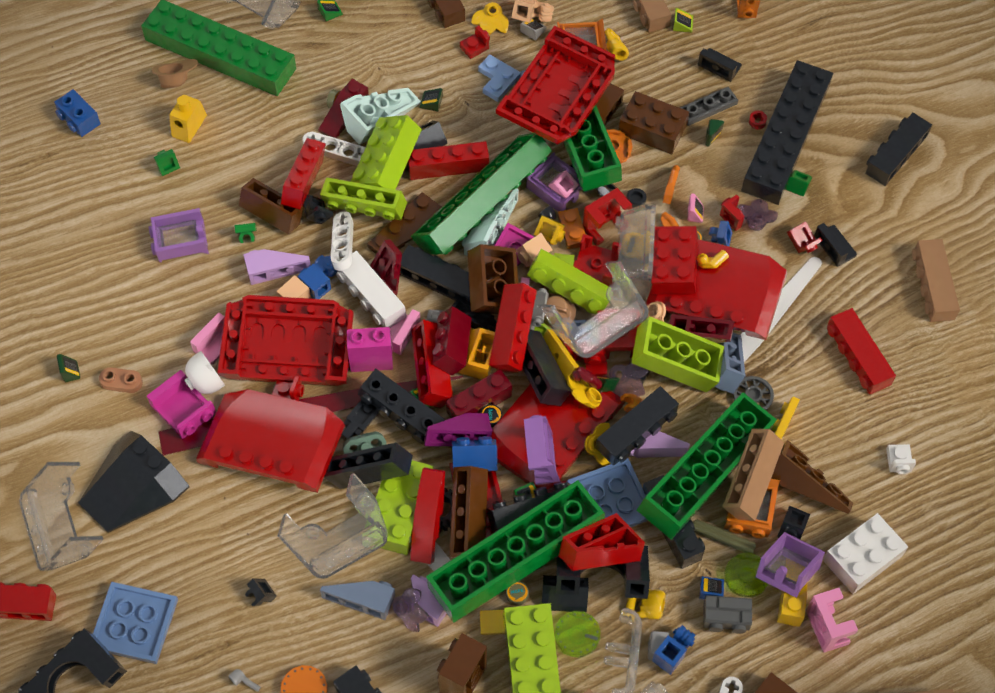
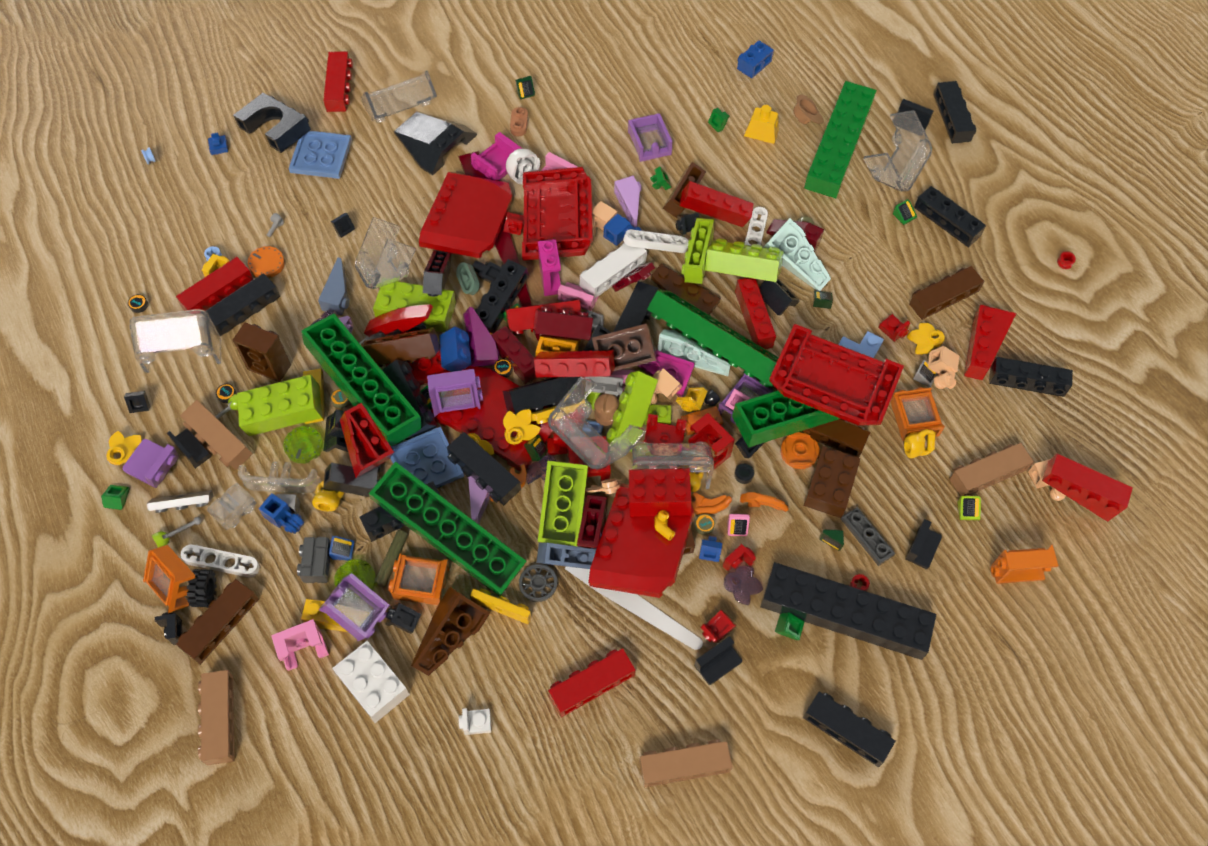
camera: 85 degrees right, 0 degrees up
dark red arm [572,367,602,390] -> none
medium nougat brick [723,429,784,521] -> none

